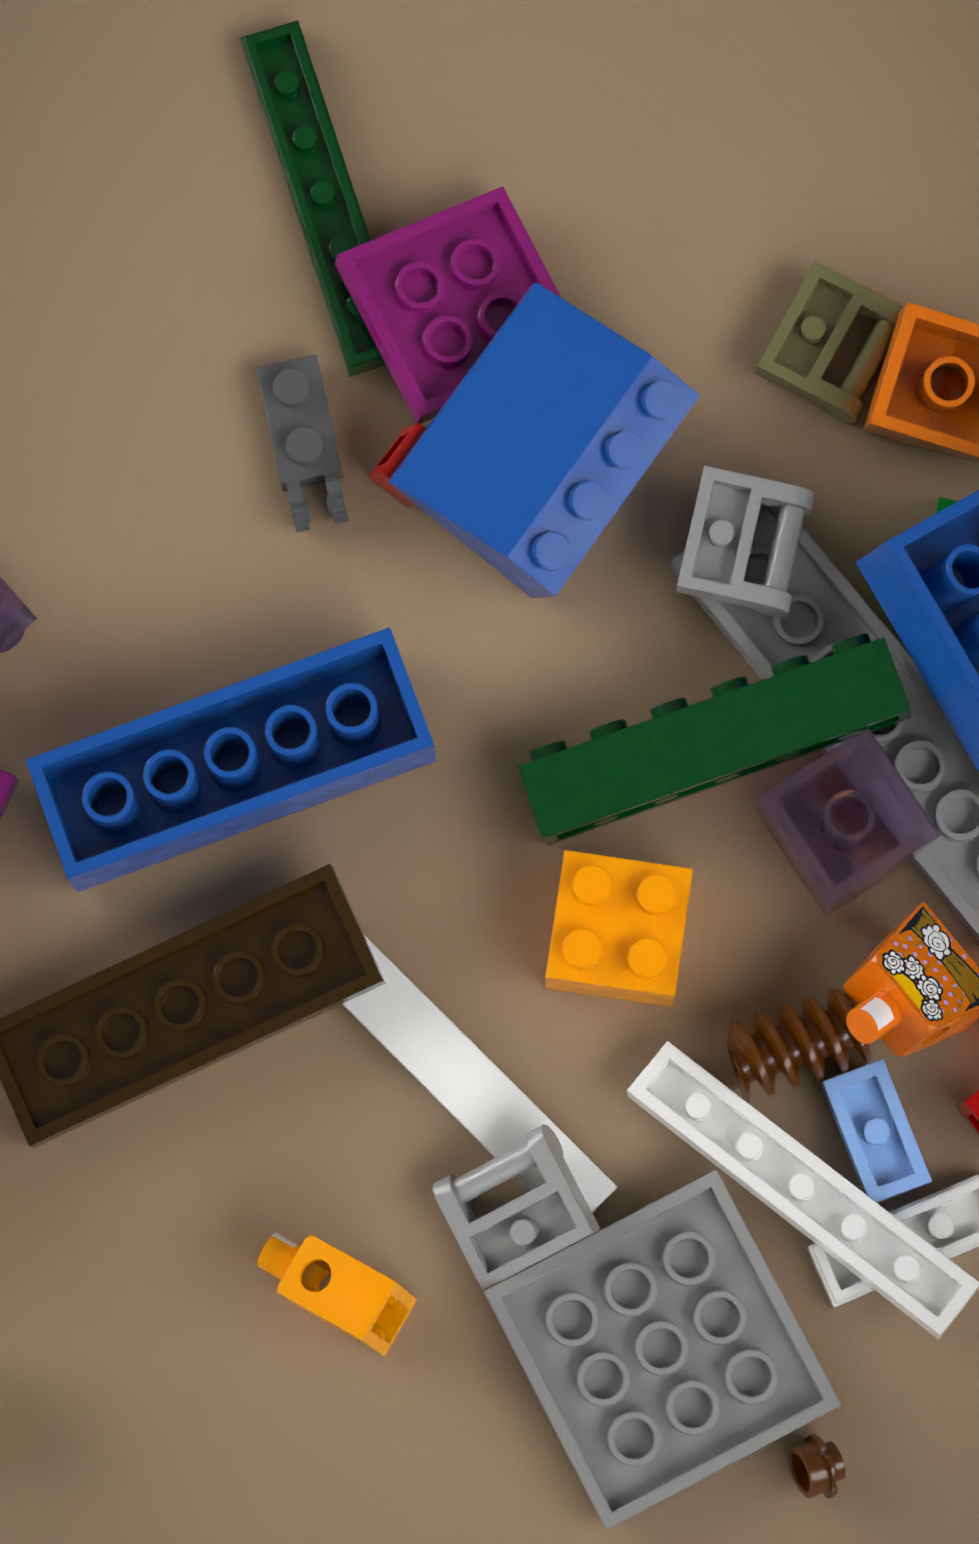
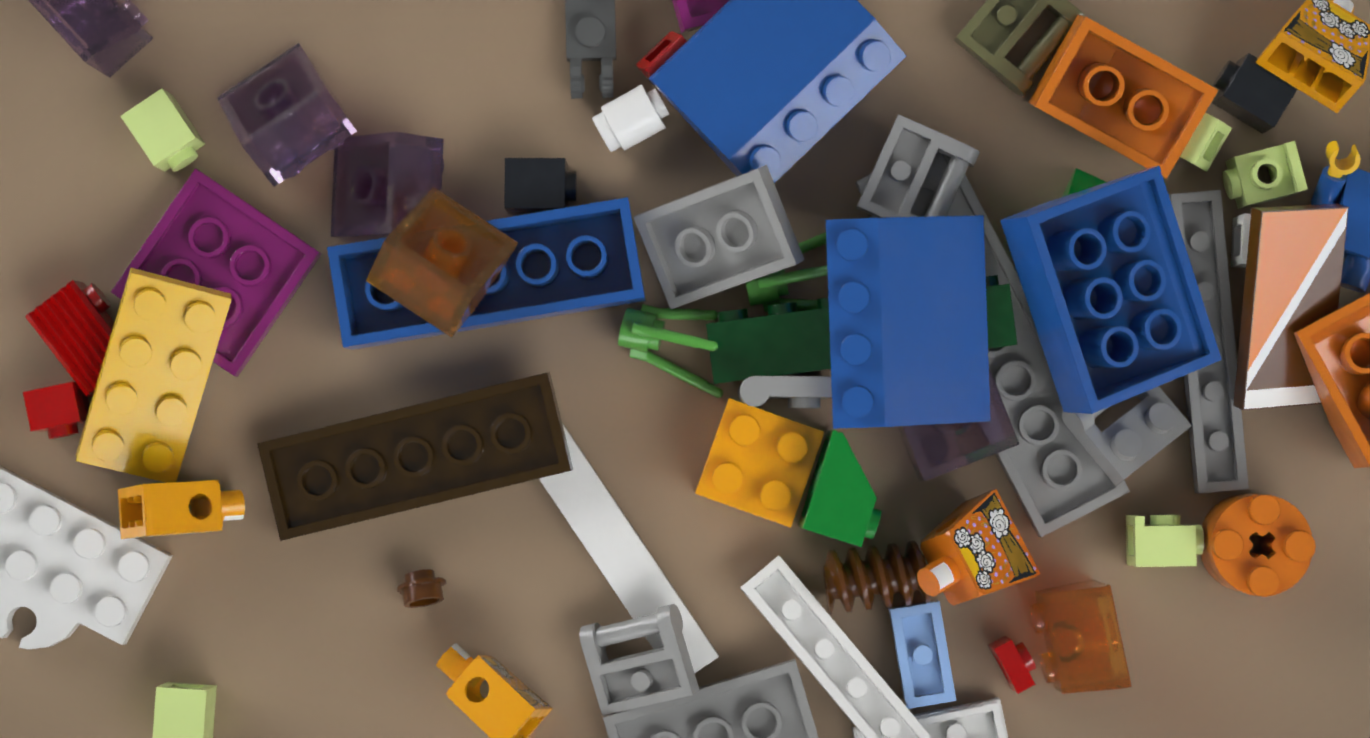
camera: 10 degrees right, 10 degrees up
none -> clear purple slope [331,132,444,238]
none -> clear orange slope [366,187,518,338]
none -> reddish brown plate [397,569,446,608]
none -> black brick [504,158,577,213]
none -> white brick [592,84,670,152]
none -> bright green plant [618,304,723,398]
none -> light grey plate [633,165,804,309]
none -> light grey plate [738,376,832,409]
none -> bright green plant [746,232,828,312]
none -> green slope [798,430,882,547]
none -> blue slope [826,215,991,429]

